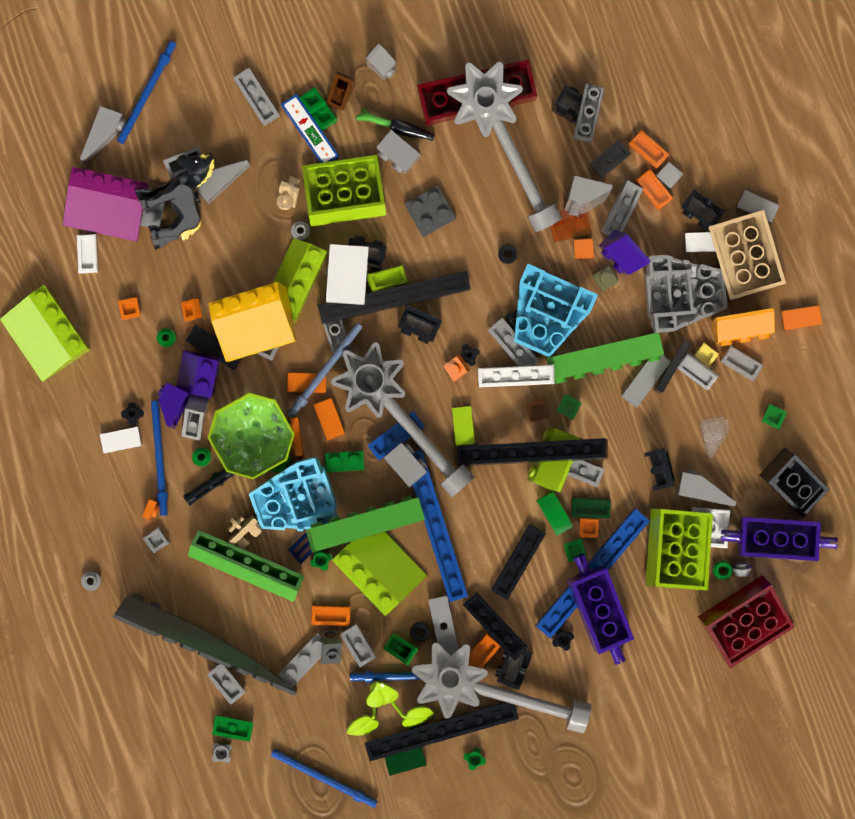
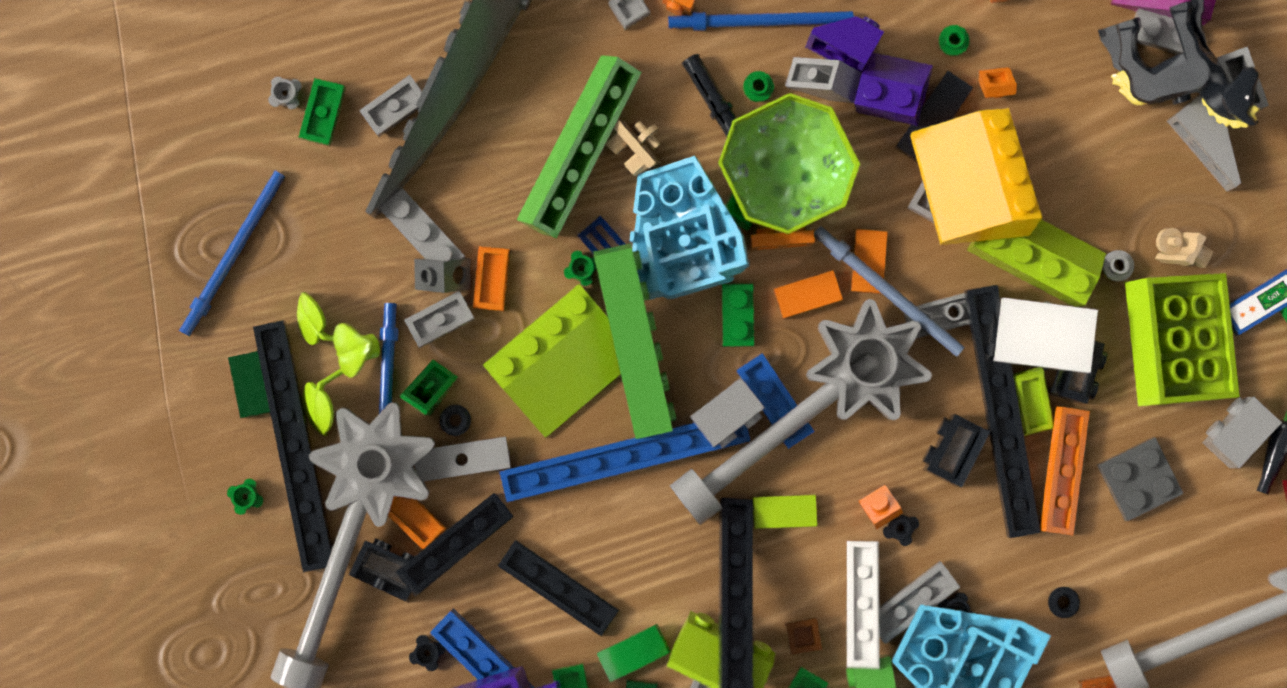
camera: 95 degrees right, 0 degrees up
none -> orange plate [1040,406,1090,536]

